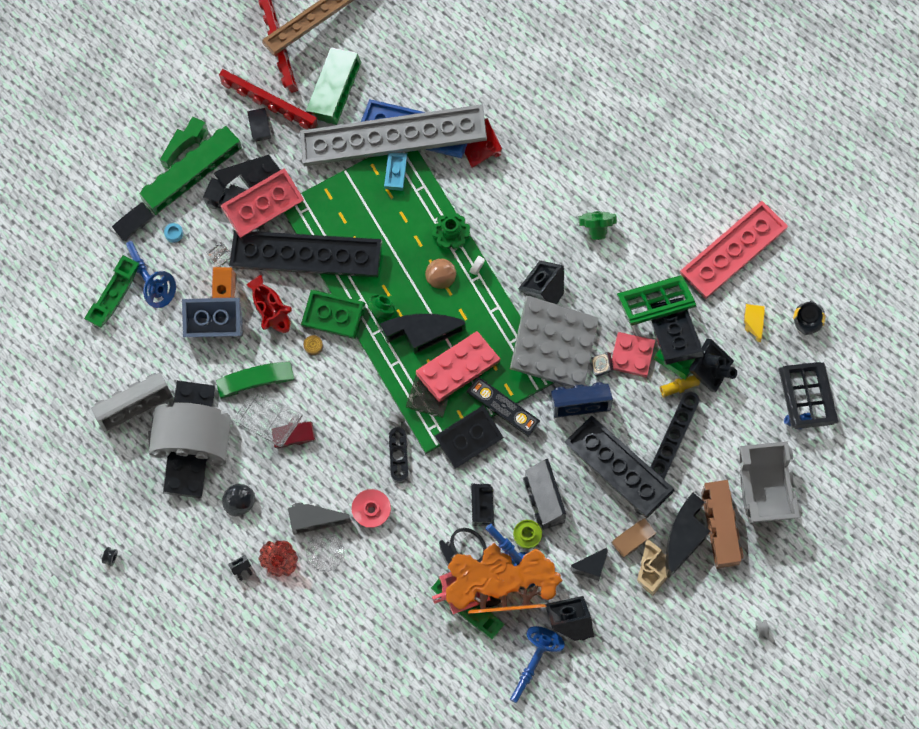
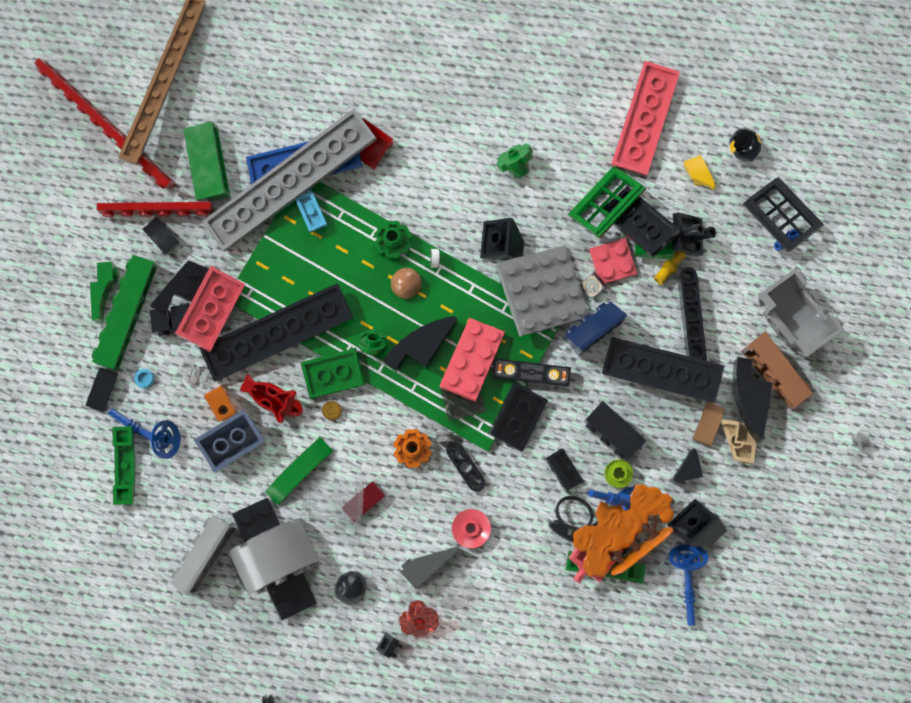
camera: 30 degrees left, 10 degrees up
none -> orange plant [393,429,432,468]

